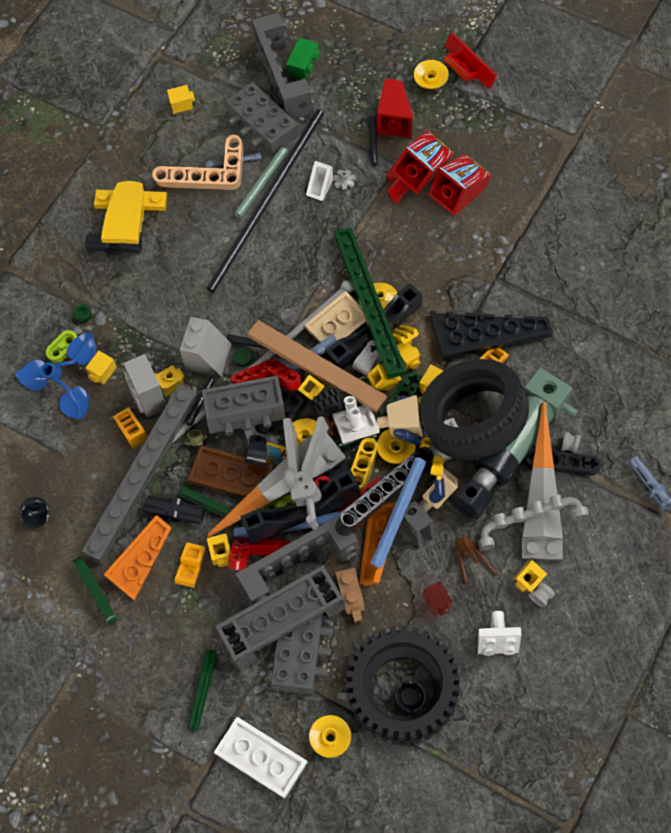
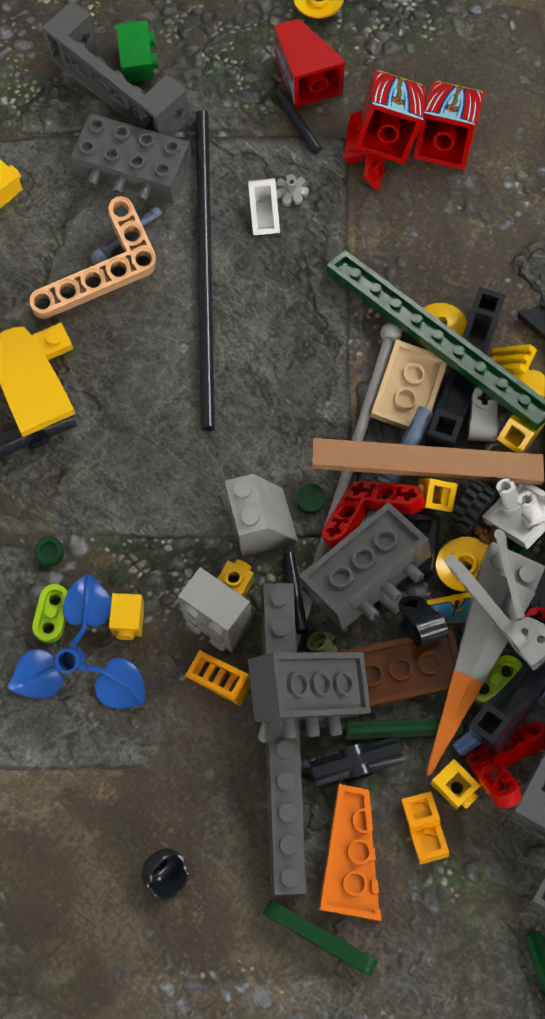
camera: 30 degrees left, 5 degrees up
black bar [226,334,269,350] -> none
sand green piece [234,147,288,219] -> none
none -> dark grey piece [248,652,371,739]

